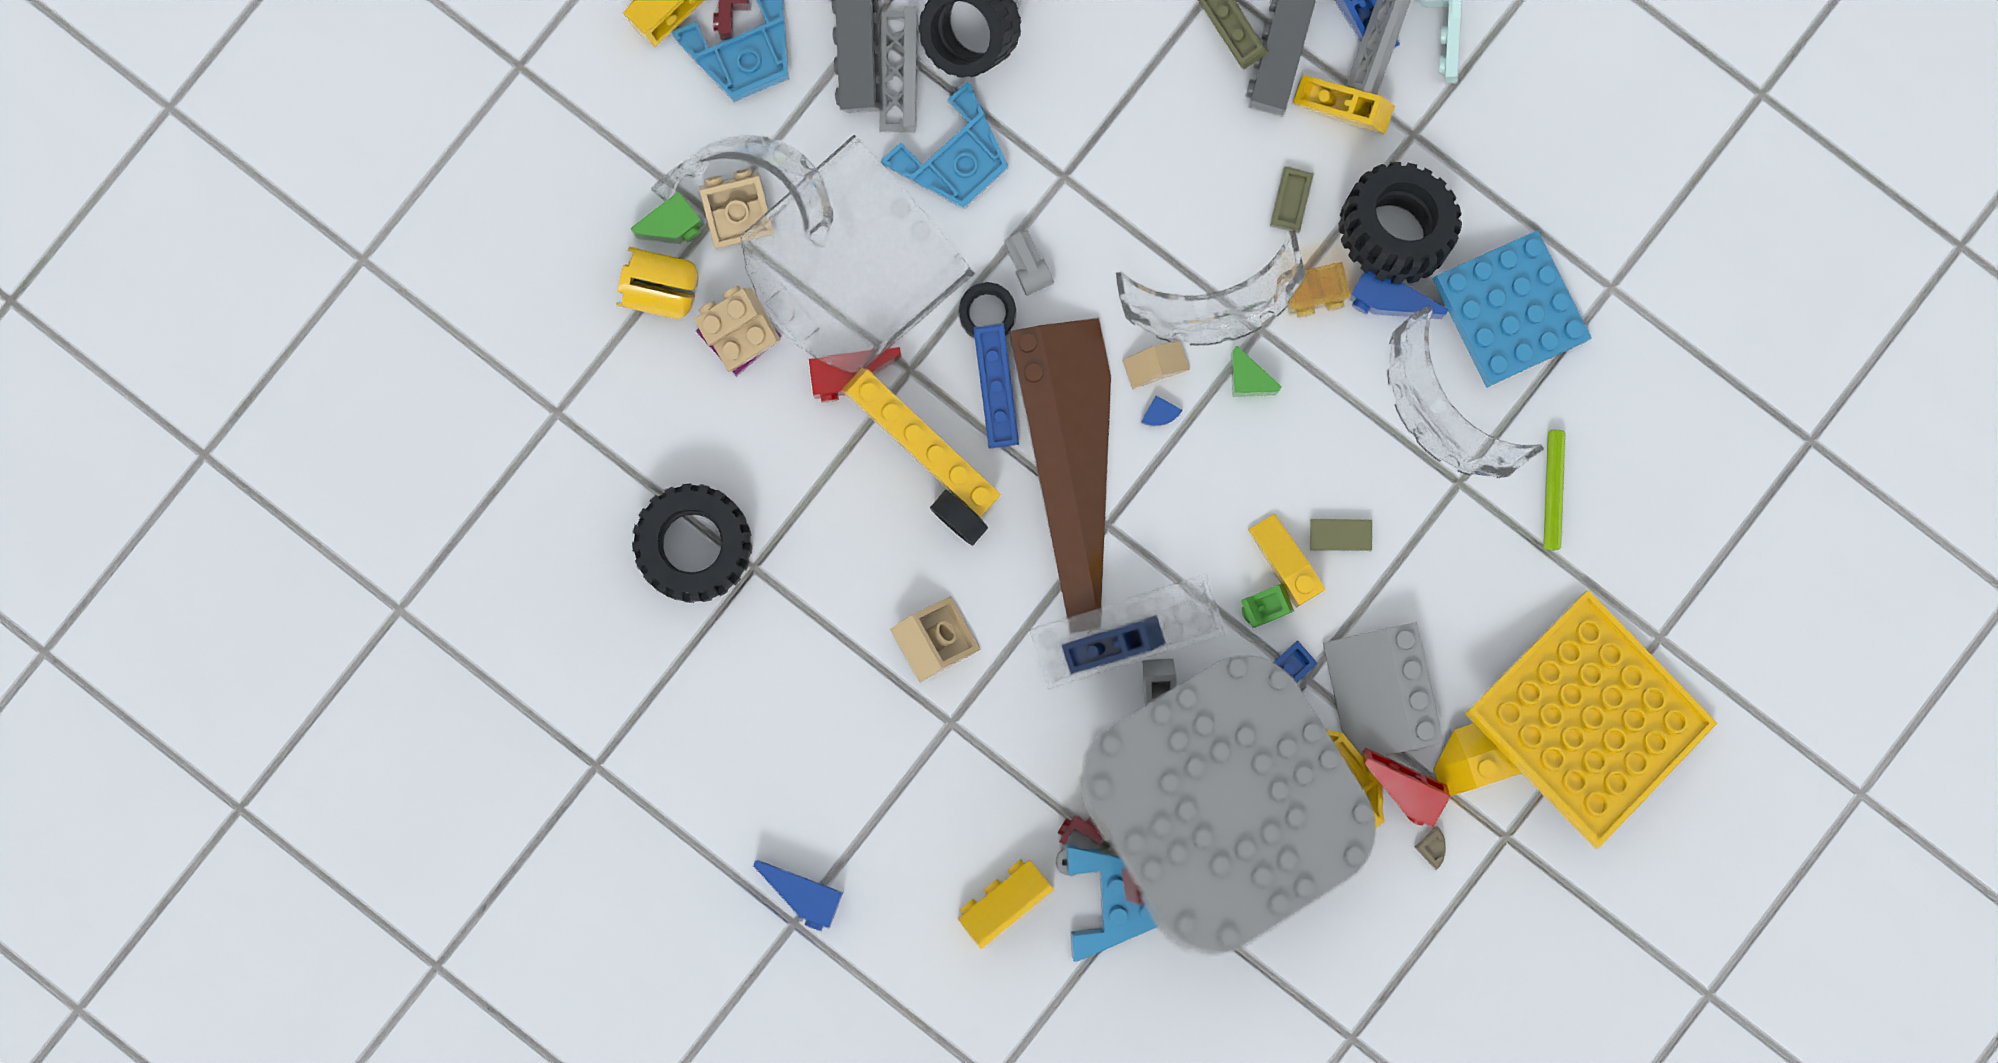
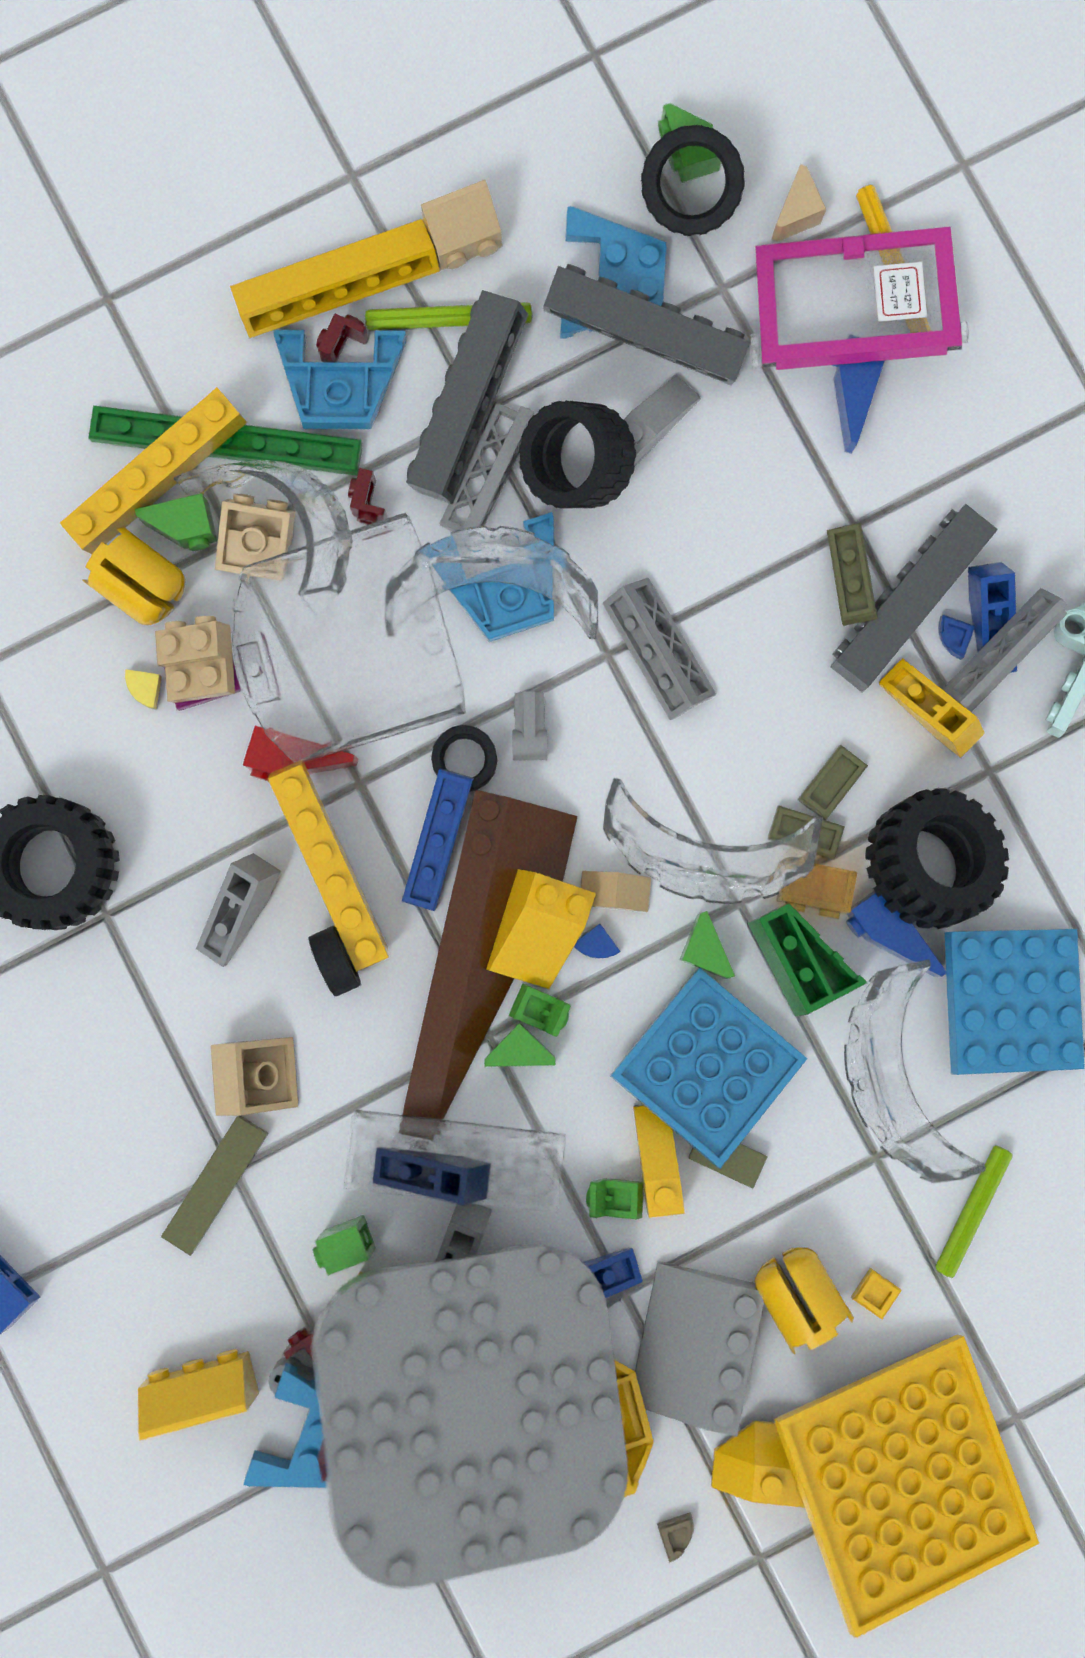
camera: 25 degrees right, 0 degrees up
slope [1362,748,1451,827] -> none
none -> yellow brick [60,387,247,554]
none -> green tile [88,405,363,476]
none -> light yellow tile [125,669,162,710]
none -> olive tile [161,1116,269,1256]
none -> light grey slope [196,853,281,967]
none -> bright green brick [313,1215,376,1276]
none -> dark red bracket [348,468,387,526]
none -> clear windscreen [385,526,598,639]
none -> bright green slope [484,1022,555,1067]
none -> yellow slope [486,869,596,989]
none -> bright green bracket [509,983,571,1037]
none -> light grey fence [603,578,717,720]
none -> dark azure plate [610,968,807,1168]
none -> green wedge [748,903,868,1017]
none -> yellow cylinder [755,1247,854,1354]
none -> olive tile [767,806,845,860]
none -> yellow tile [851,1268,902,1320]
none -> blue tile [938,614,975,660]

